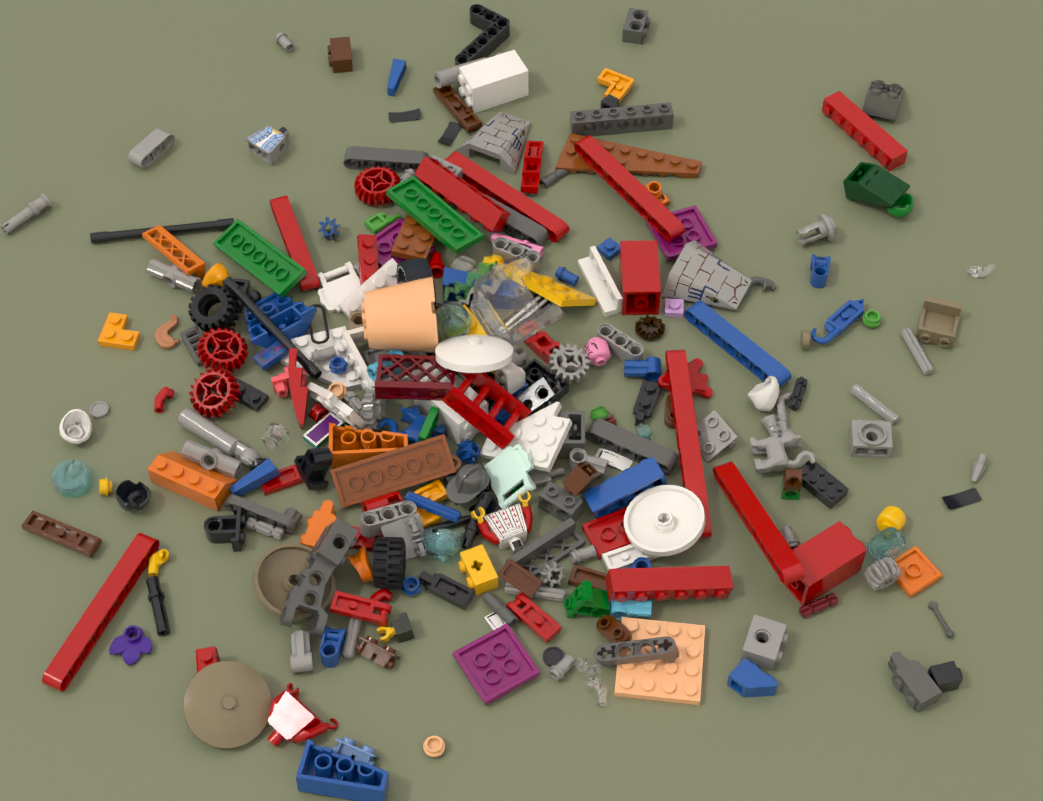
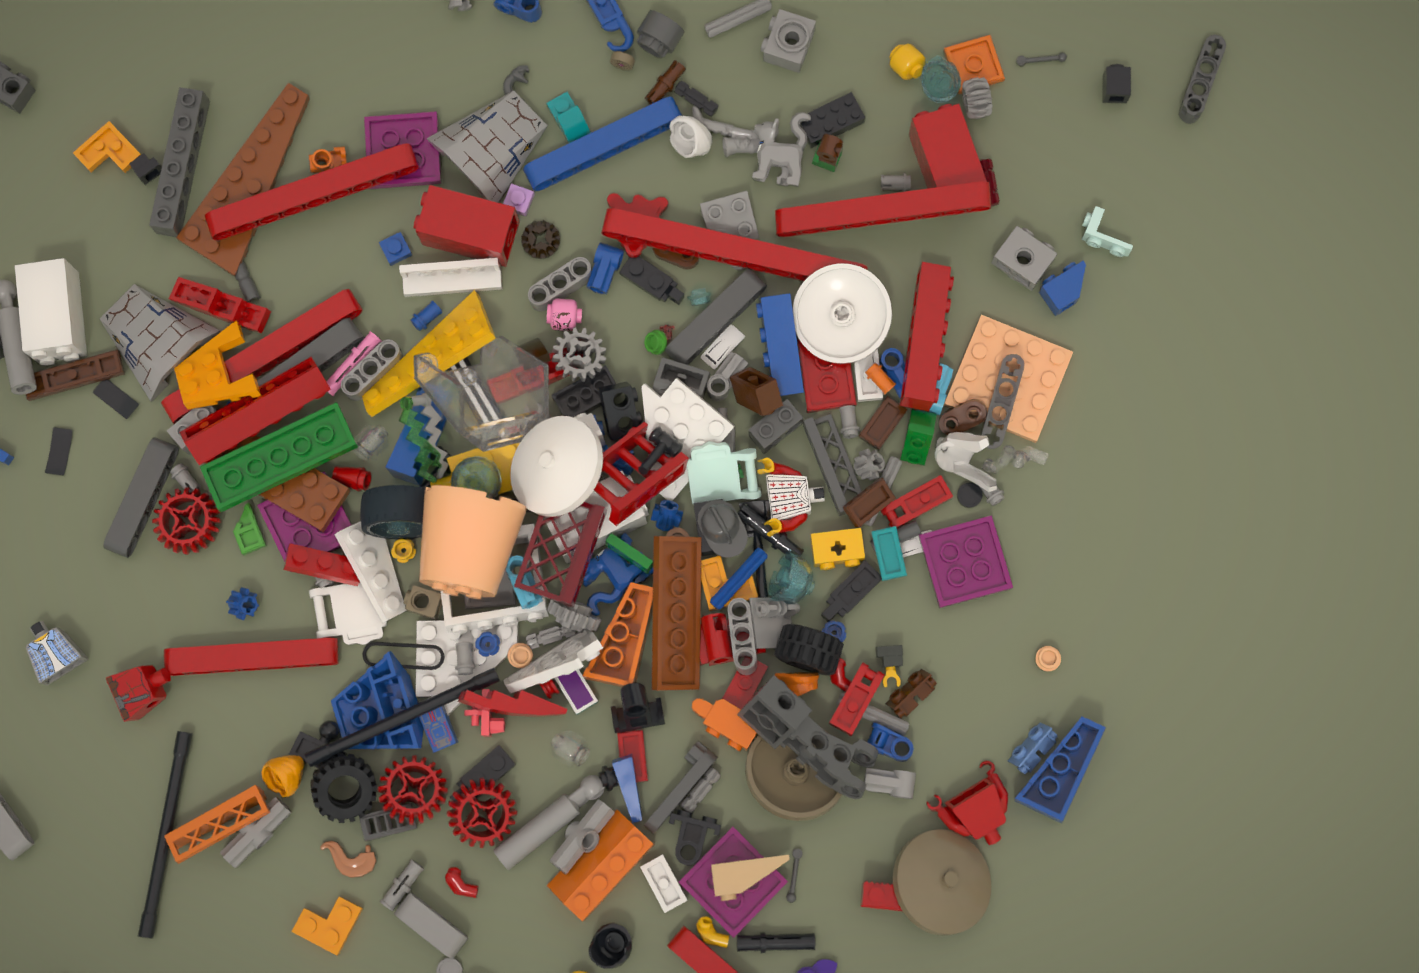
camera: 70 degrees left, 25 degrees up
green plate [213,219,307,298] -> none
dark grey hinge [888,652,942,713] -> none
none -> red torso [106,665,171,722]
none -> light orange wing [174,321,261,409]
none -> light grey pin [380,859,424,911]
none -> light grey beam [394,892,468,959]
none -> dark brown slope [515,338,551,370]
none -> teal slope [546,92,591,143]
none -> dark grey piece [637,10,685,58]
none -> black piece [638,427,683,475]
none -> white plate [640,855,688,913]
none -> reddish brown pin [645,60,686,104]
none -> magenta plate [679,827,788,938]
none -> tan slope [711,855,790,901]
none -> dark grey hinge [786,849,803,903]
none -> orange pin [865,363,896,395]
none -> teal tile [871,526,907,582]
none -> white piece [935,432,997,492]
none -> light aqua bracket [1082,206,1133,257]
none -> dark grey beam [1179,35,1226,124]

